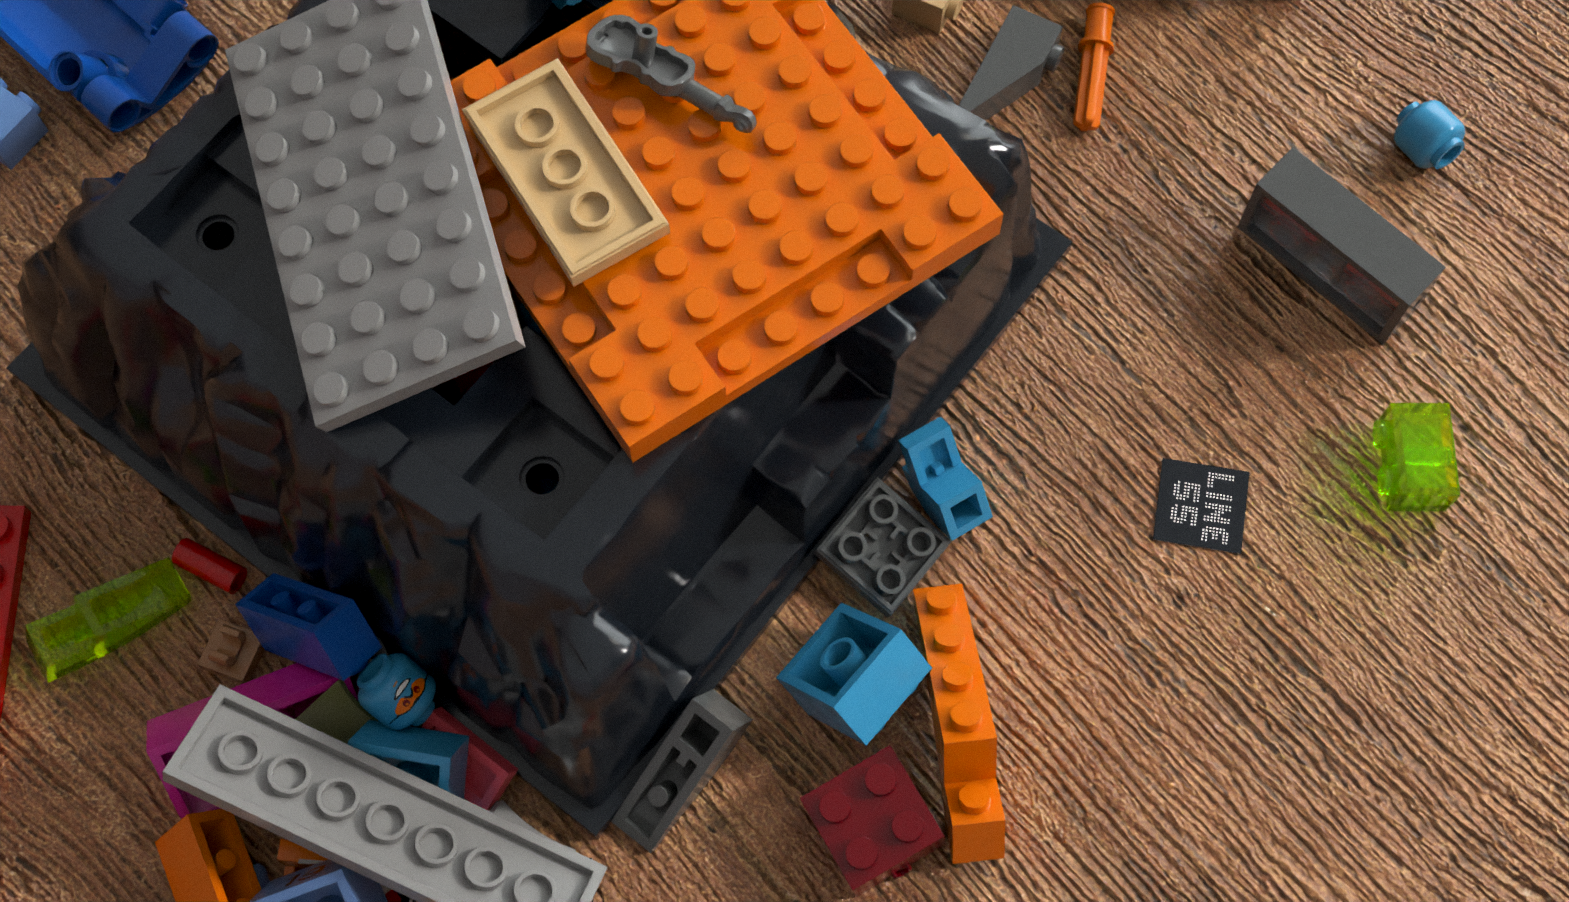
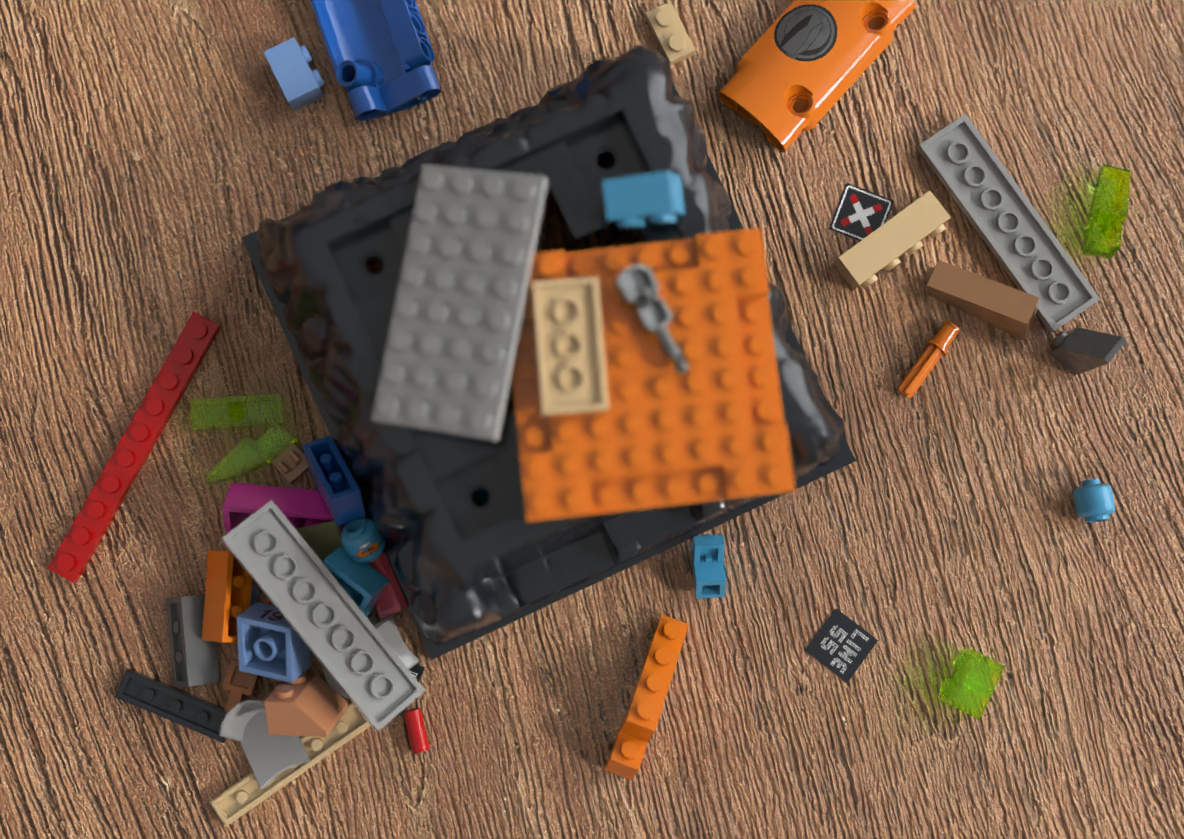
camera: 20 degrees right, 15 degrees up
red axle [171,538,247,595] -> none
dark grey slope [611,689,753,853] -> none
dark azure brick [776,602,932,746] -> none
dark red brick [800,745,946,897] -> none
dark grey tile [813,477,952,618] -> none
dark grey slope [959,5,1065,121] -> none
dark grey brick [1237,147,1446,345] -> none
none -> clear neon green slope [205,422,298,484]

